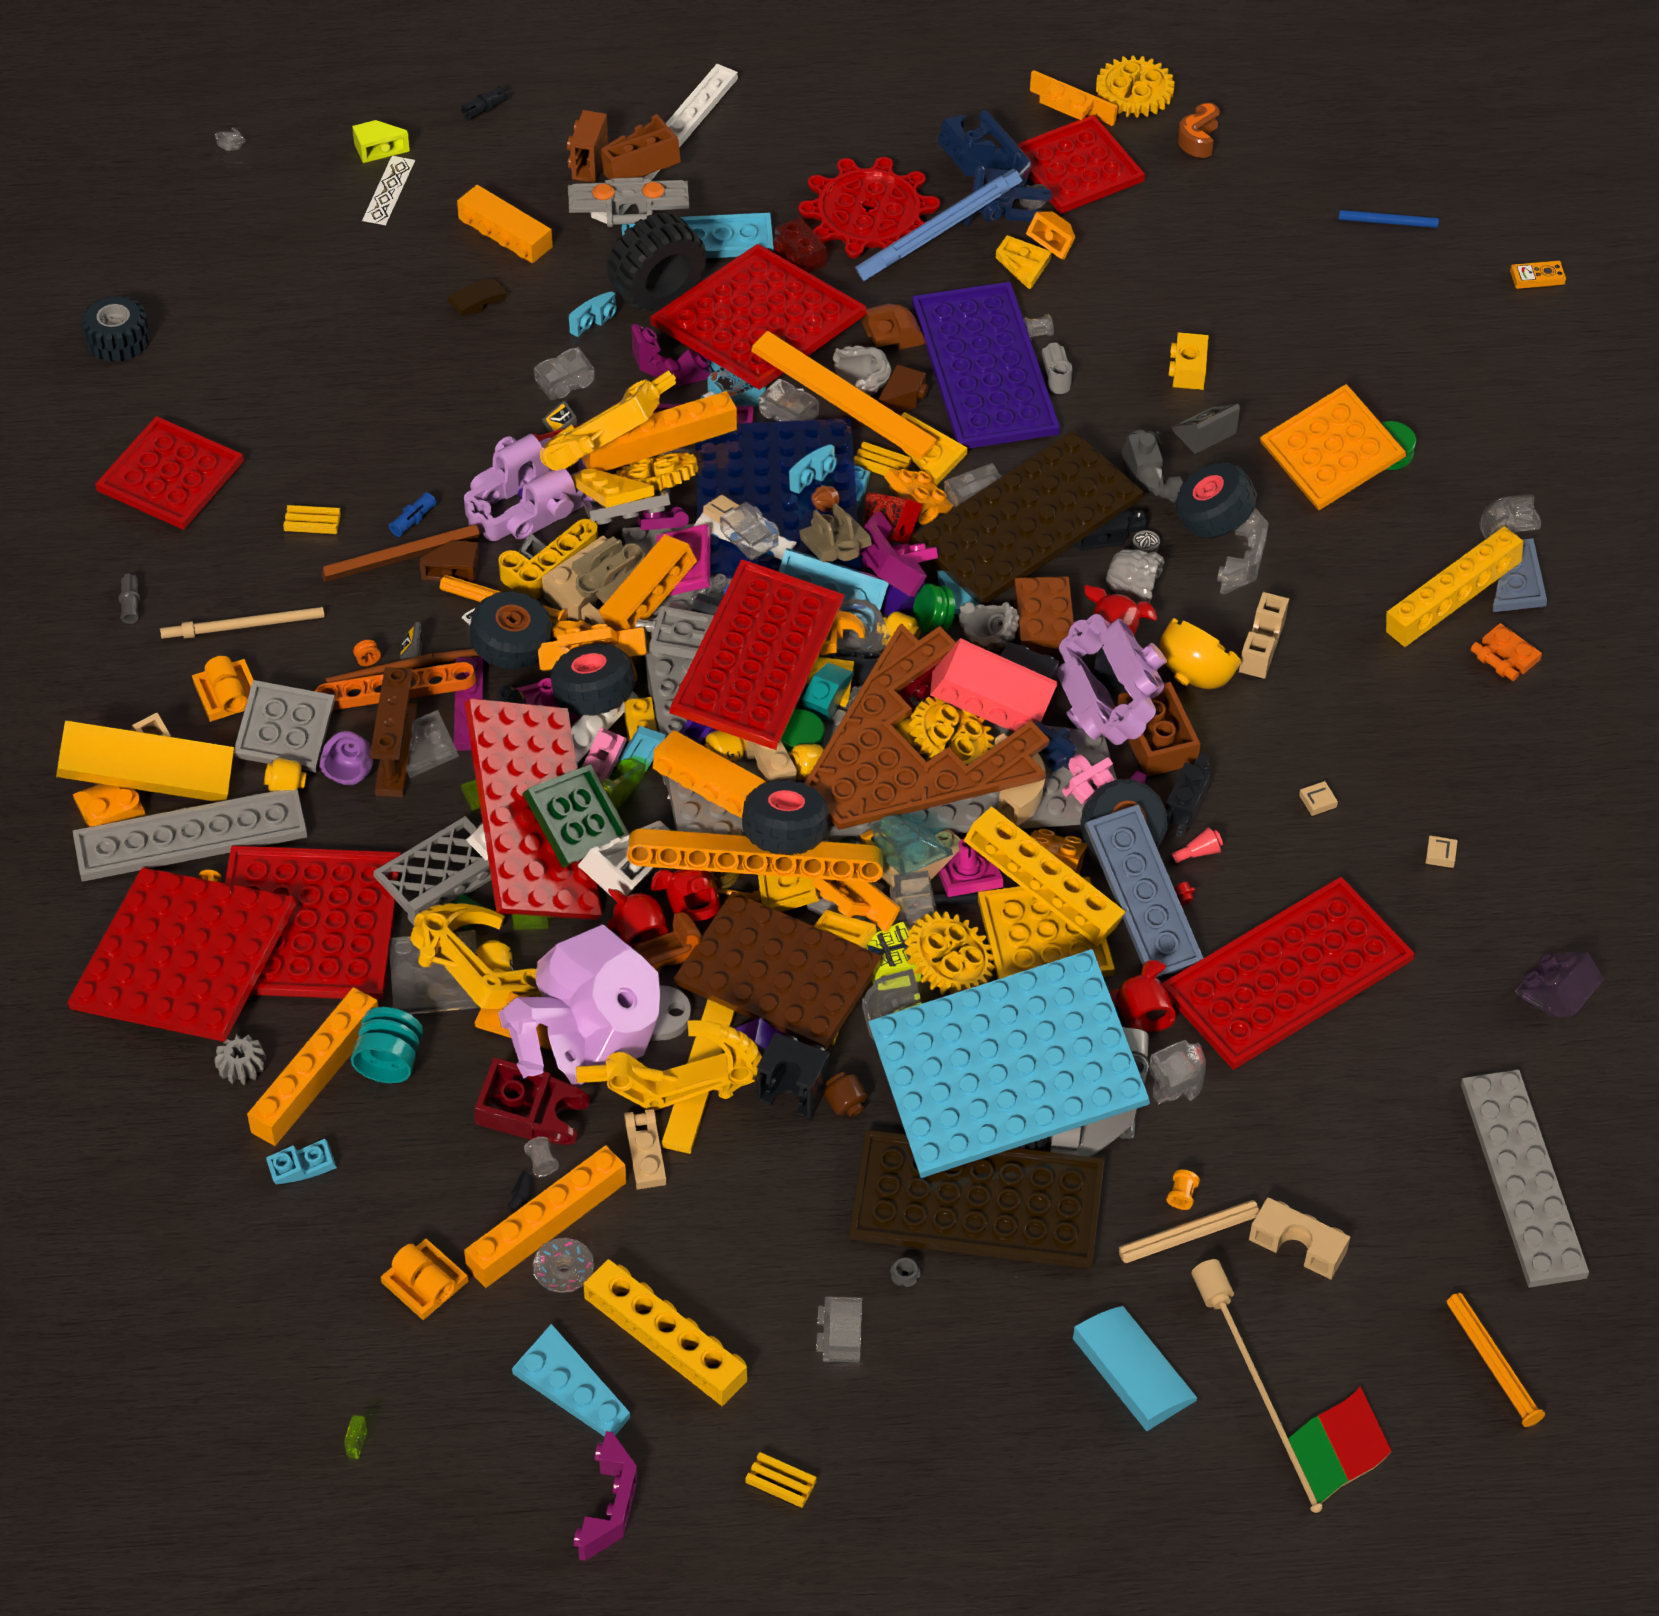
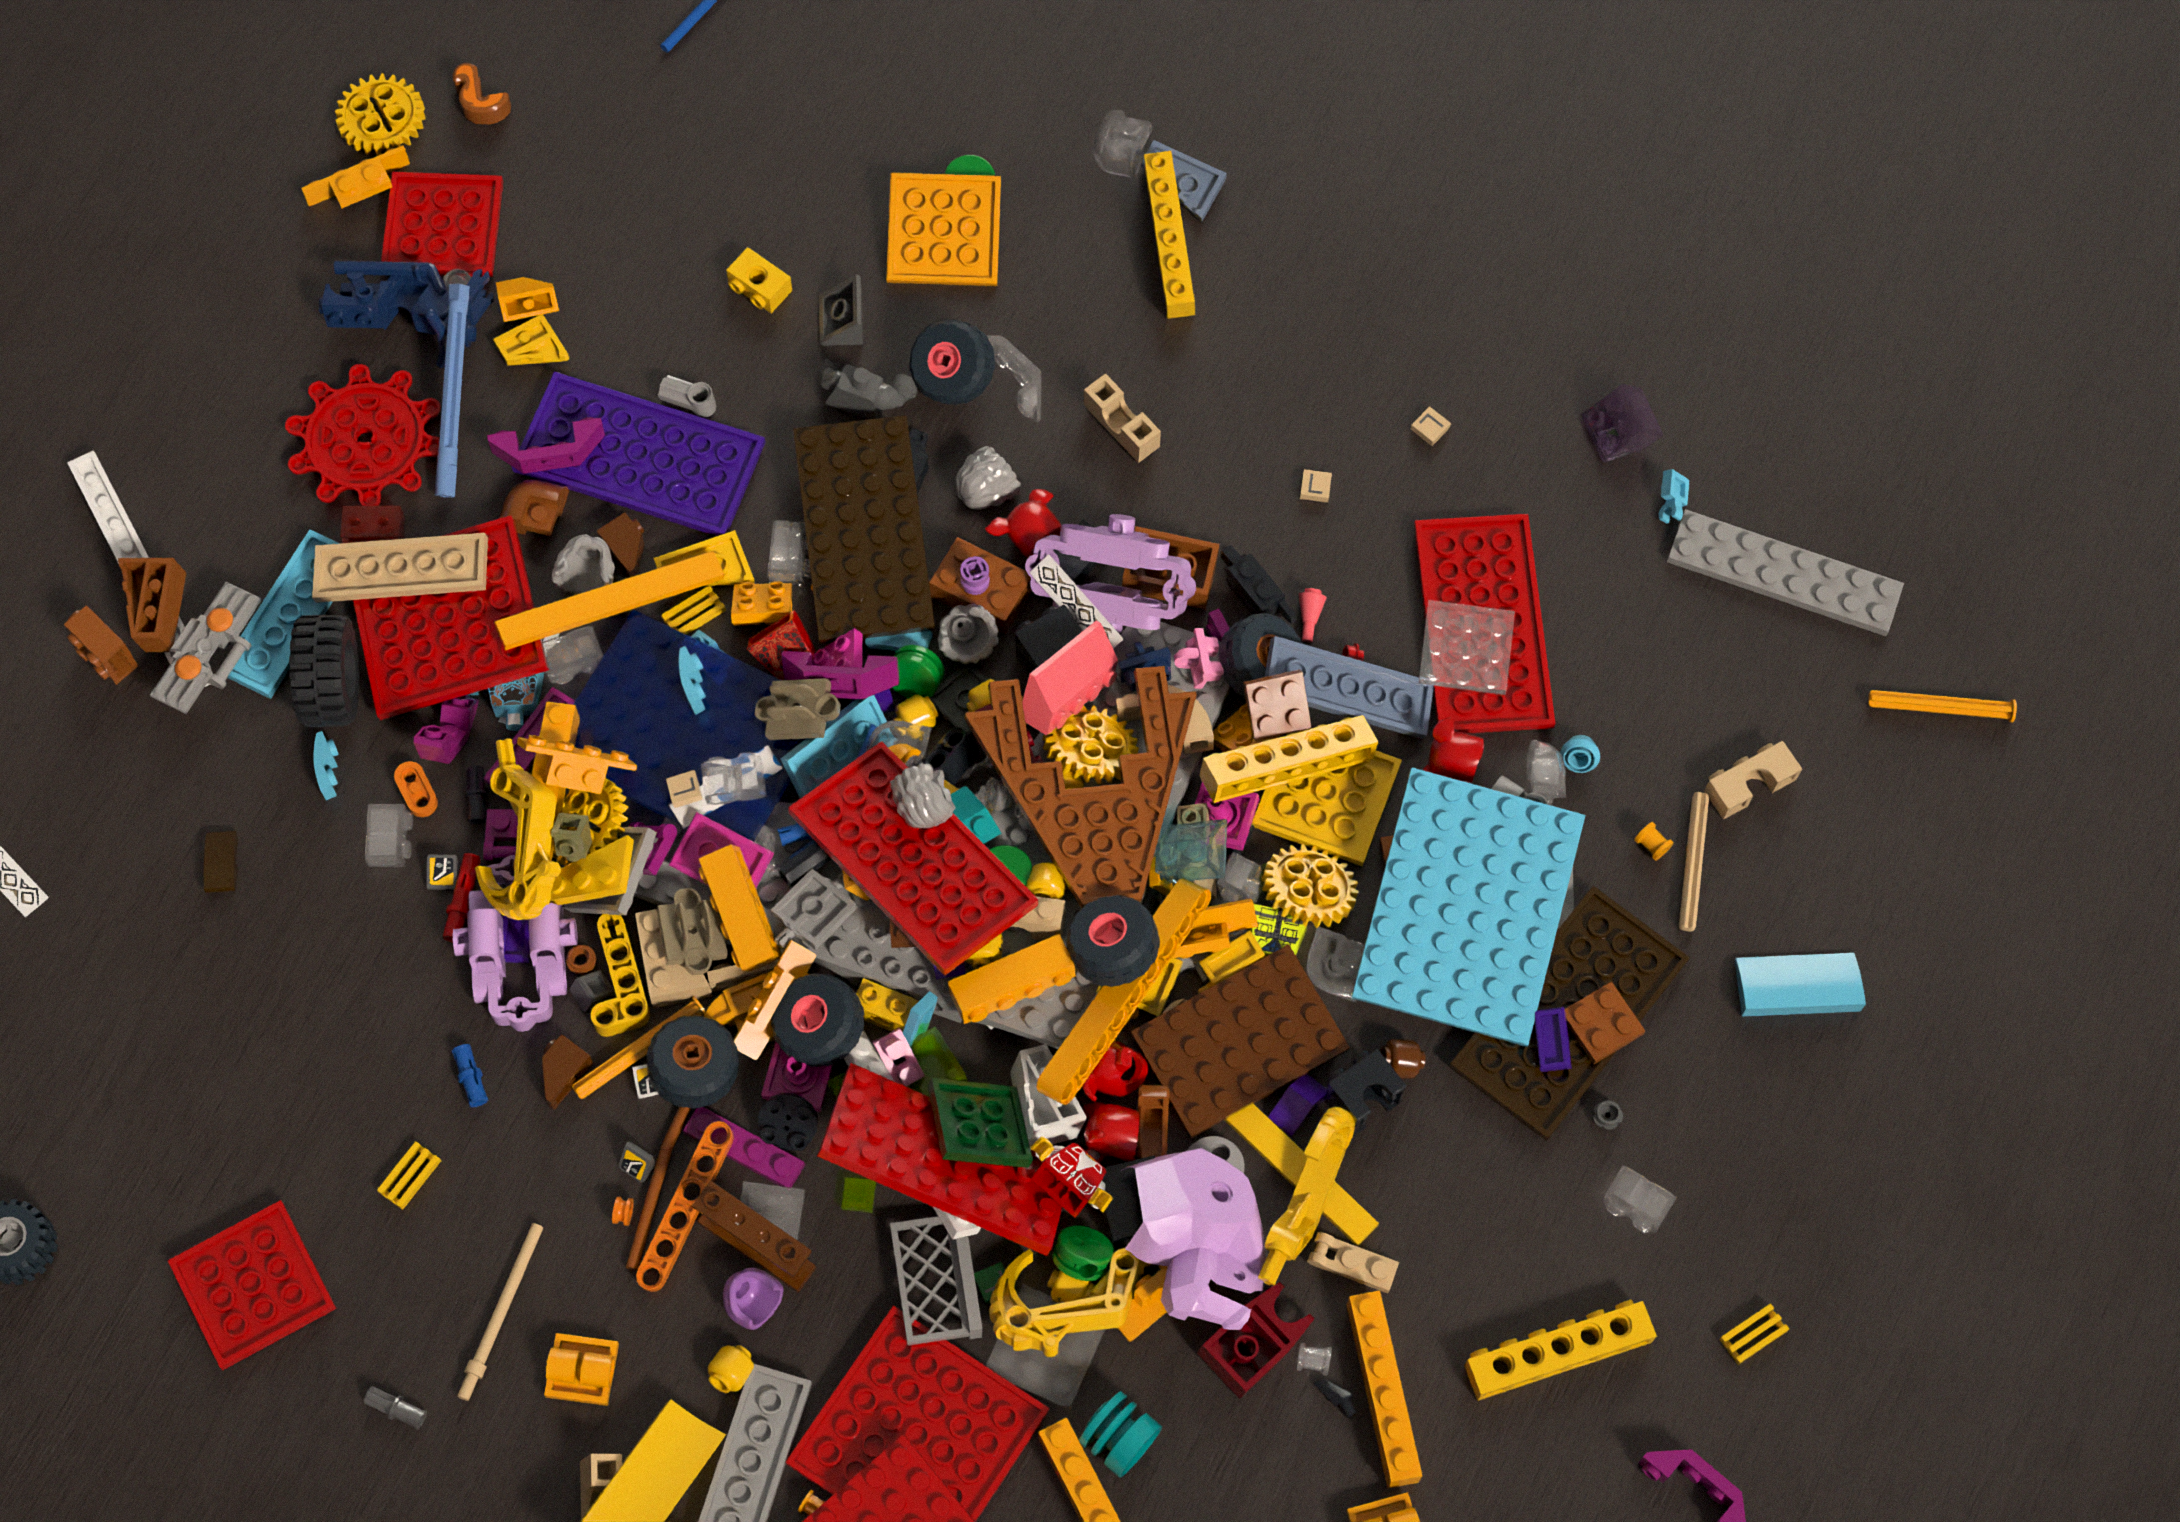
camera: 60 degrees left, 15 degrees up
light grey plate [233,680,335,773] -> none
dark orange tile [322,525,480,583] -> none
light orange brick [457,185,553,263] -> none
medium azure wing [512,1324,630,1437] -> none
clear dish [533,1238,594,1293] -> none
dark orange plate [811,485,839,512] -> none
clear bush [1023,314,1054,340] -> none
tile [1133,530,1160,553] -> none
yellow cylinder [1159,618,1242,689] -> none
flag [1191,1259,1391,1513] -> none
orange plate [1470,623,1542,681] -> none
none -> tan plate [312,533,488,603]
none -> orange plate [394,761,438,817]
none -> magenta slope [487,417,605,474]
none -> light orange bracket [517,735,637,794]
none -> olive brick [551,813,592,862]
none -> dark orange plate [566,945,596,975]
none -> light grey hair [890,763,956,828]
none -> medium lavender wheel [960,556,990,595]
none -> white sticker [1029,554,1123,649]
none -> red torso [1030,1136,1113,1218]
none -> green head [1052,1225,1114,1281]
none -> plate [1243,669,1312,741]
none -> clear plate [1418,600,1515,695]
none -> dark purple tile [1535,1007,1572,1072]
none -> medium azure cone [1560,735,1600,773]
none -> dark orange plate [1565,981,1645,1064]
none -> medium azure plate [1659,469,1689,524]

